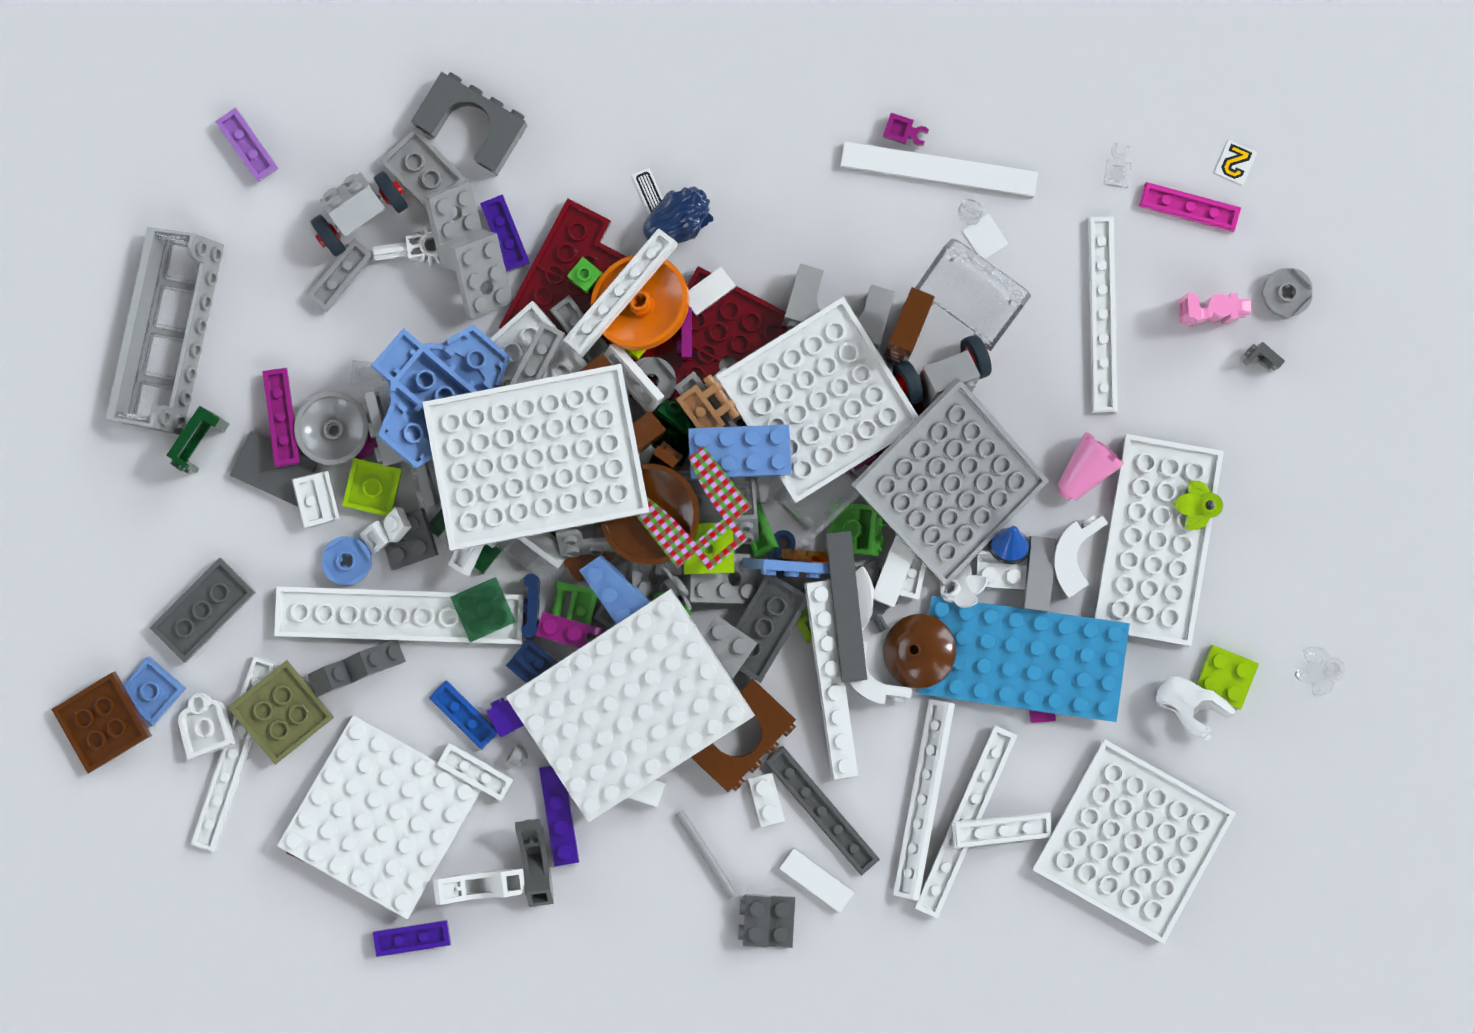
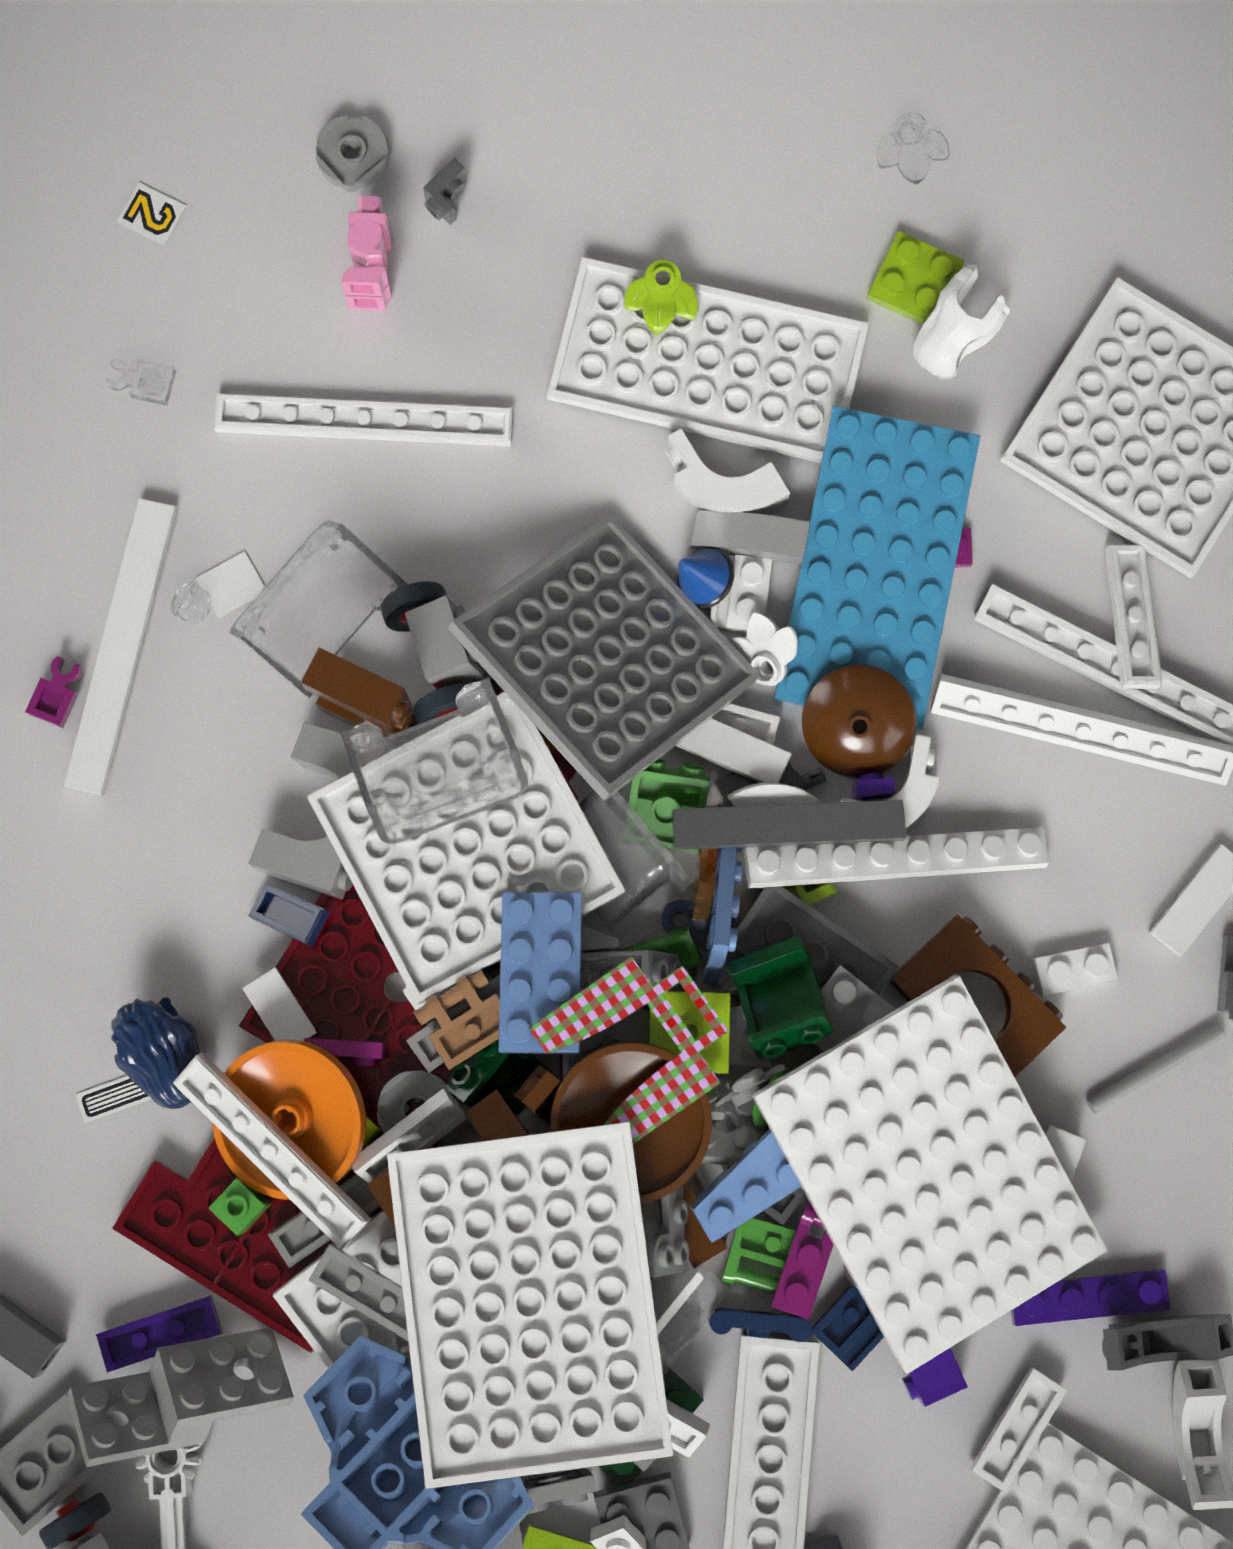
camera: 95 degrees left, 5 degrees down
blue tile [429,680,498,750] -> none
clear green plate [450,577,516,642] -> none
light grey hinge [507,744,528,766] -> none
dark grey tile [764,746,880,876] -> none
bright pink cone [1057,432,1124,501] -> none
dark pink tile [1139,182,1241,232] -> none
none -> tile [248,883,330,947]
none -> clear windscreen [340,678,528,844]
none -> dark green panel [726,936,834,1059]
none -> dark purple plate [851,773,895,801]

